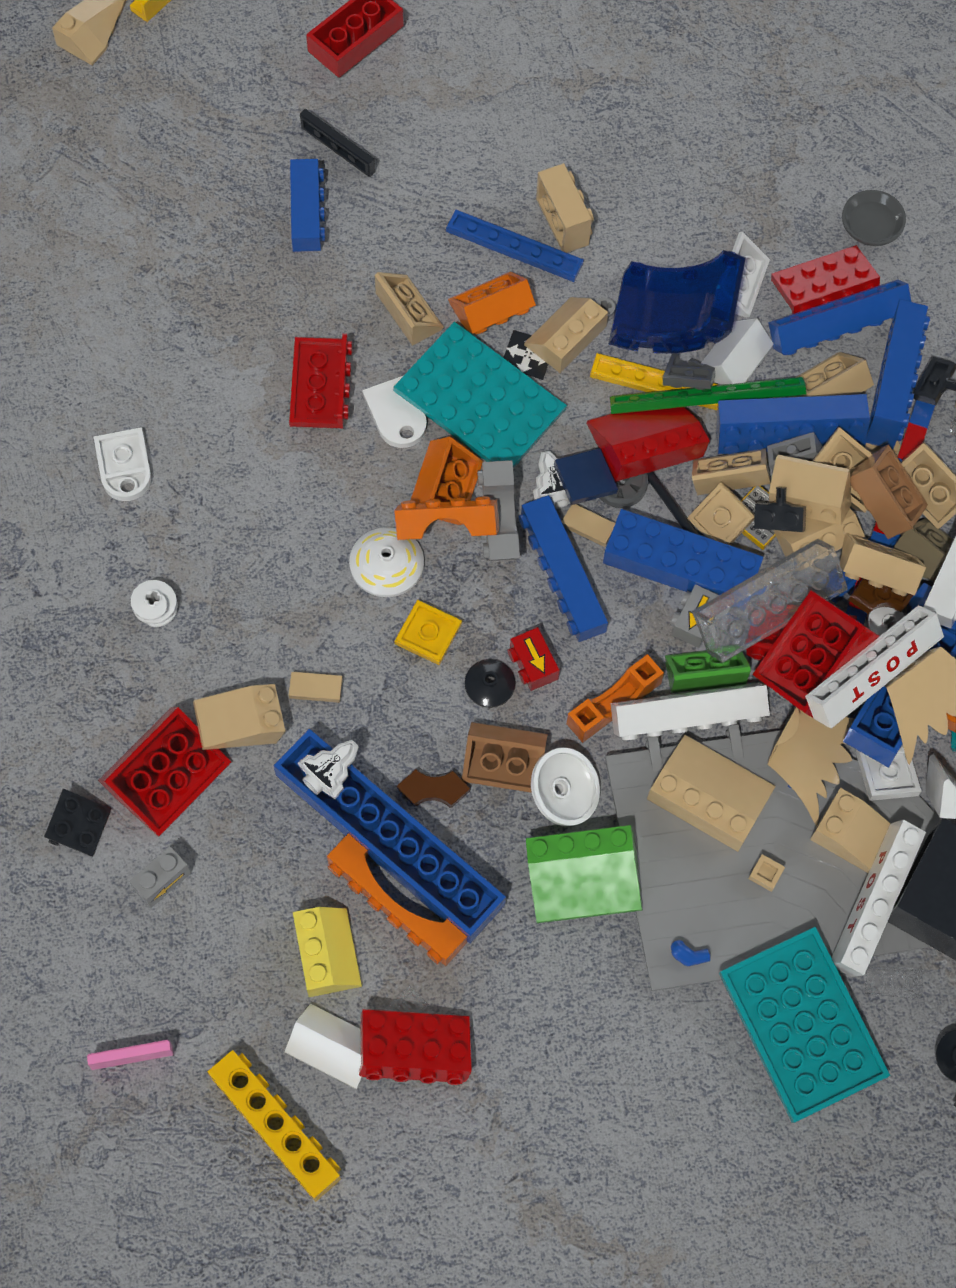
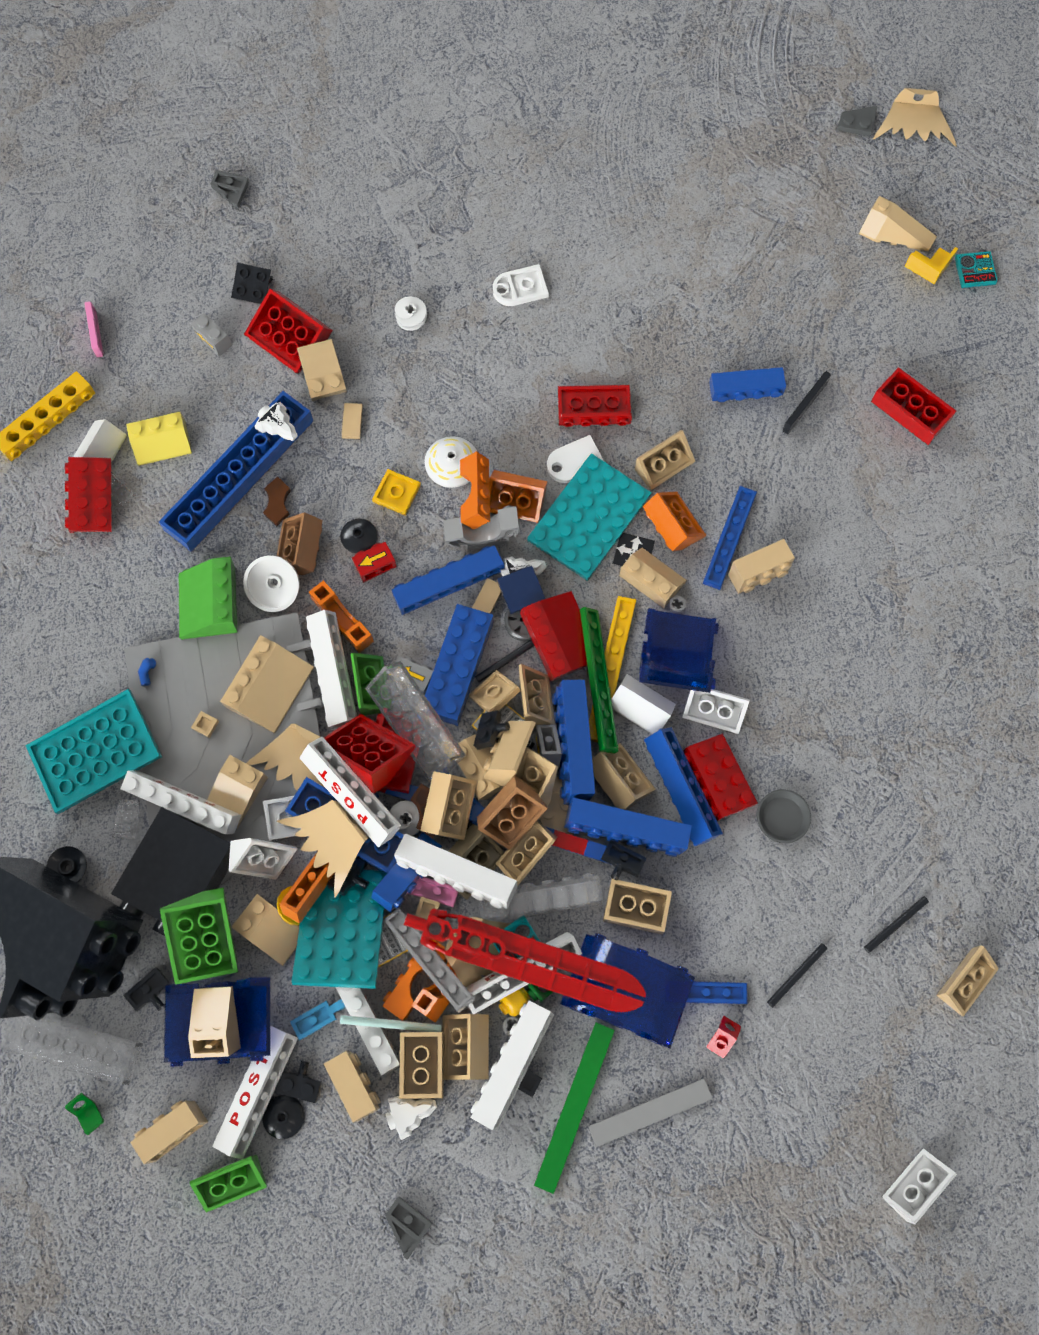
camera: 90 degrees right, 5 degrees up
orange arch [327,833,467,966] -> none
dark grey wing [662,353,715,390] -> none

